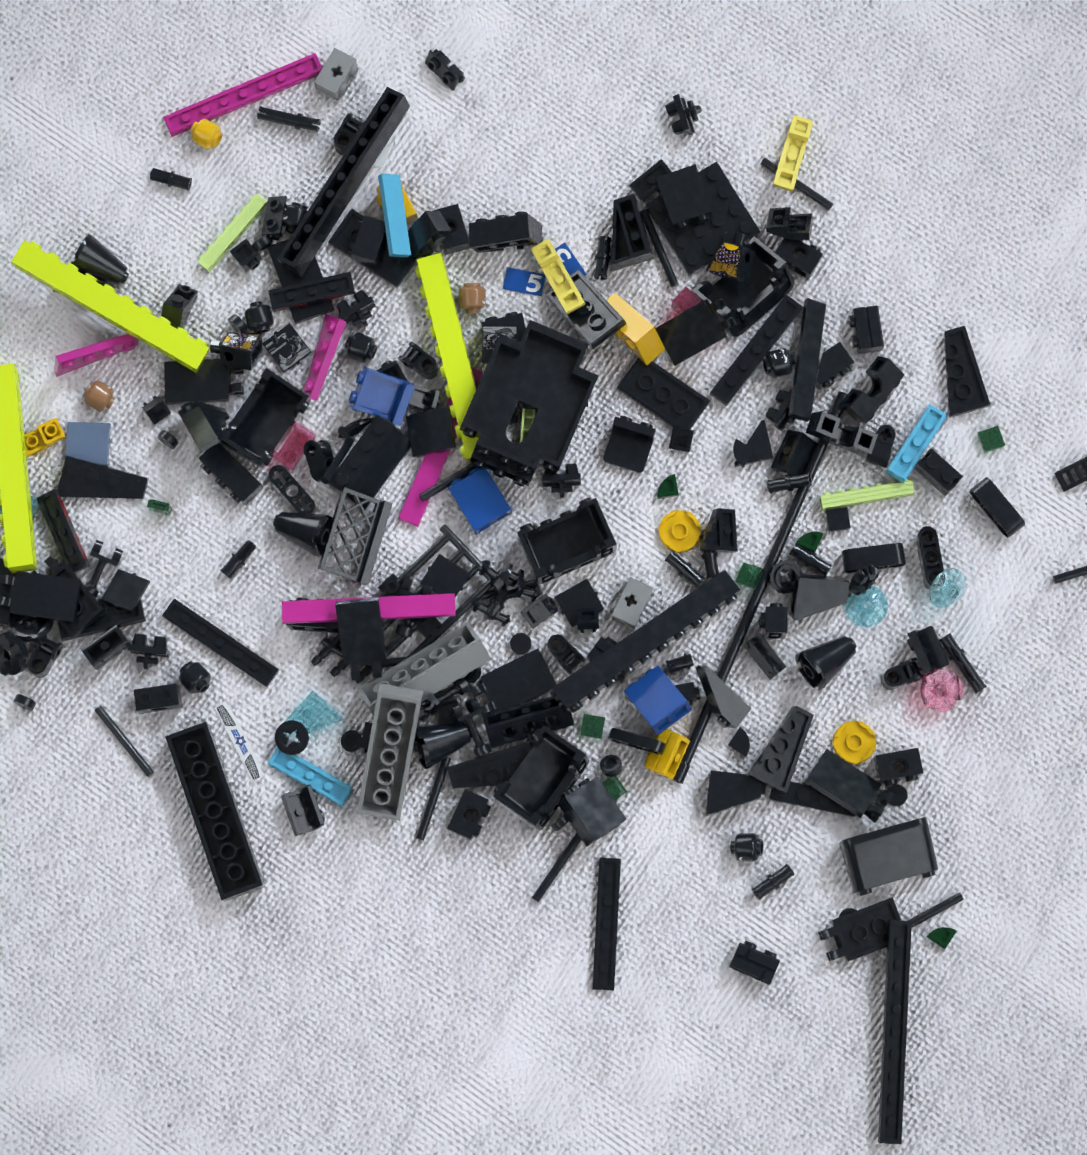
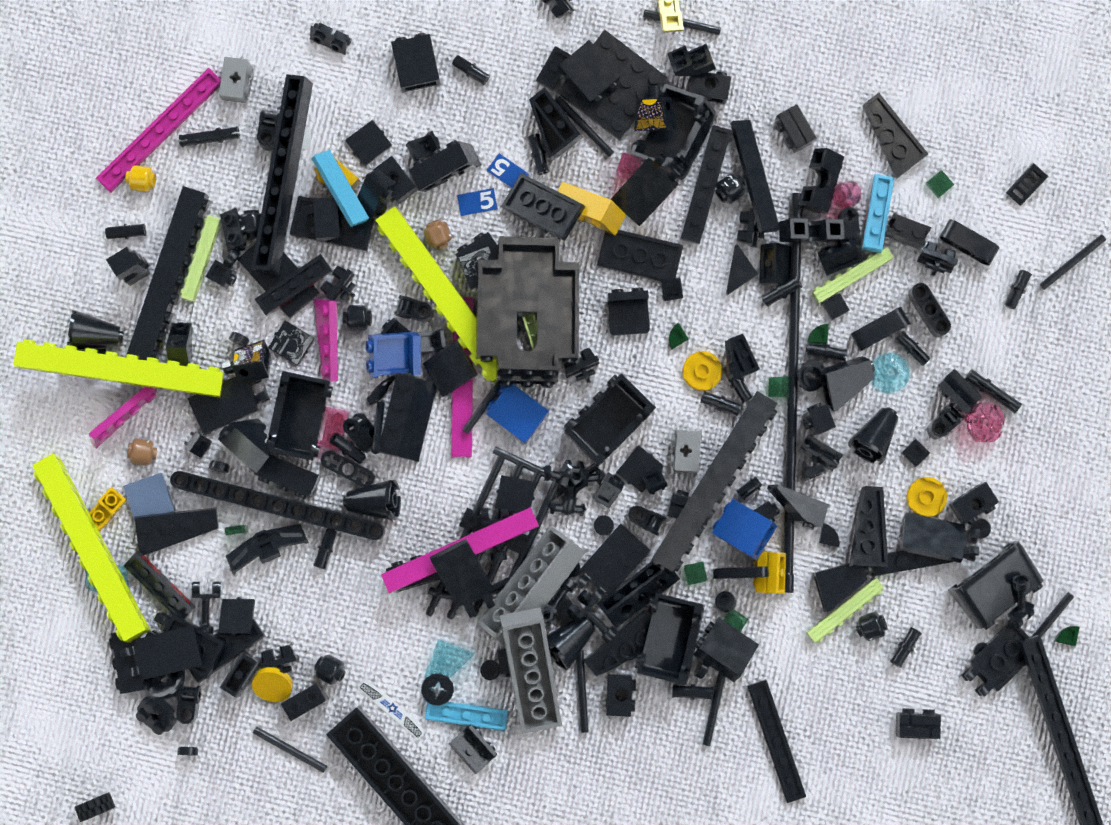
camera: 25 degrees left, 5 degrees up
black tile [162,598,280,688] -> none
black head [244,301,274,333] -> none
fence [318,487,393,585] -> none
light yellow slope [531,238,585,314] -> none
black tile [733,439,754,468] -> none
black slope [816,342,854,390] -> none
black gear [849,565,879,596] -> none
clear light blue dish [929,568,965,608] -> none
none -> black arch [106,247,151,286]
none -> black brick [125,186,210,361]
none -> black beam [170,471,386,540]
none -> black plate [226,524,309,575]
none -> yellow tile [252,667,293,702]
none -> black axle [329,432,366,464]
none -> black piece [345,120,392,166]
none -> black brick [391,33,441,93]
none -> black bracket [406,131,440,162]
none -> black axle [452,55,490,85]
none -> black pin [672,684,713,700]
none -> black tile [801,457,825,482]
none -> yellowish green piece [806,578,884,643]
none -> black bracket [817,237,864,276]
none -> clear pink head [832,181,862,209]
none -> black axle [895,330,930,366]
none -> black tile [901,439,930,467]
none -> black hips [917,242,958,276]
none -> black axle [1005,269,1032,309]
none -> black bar [1008,575,1035,630]

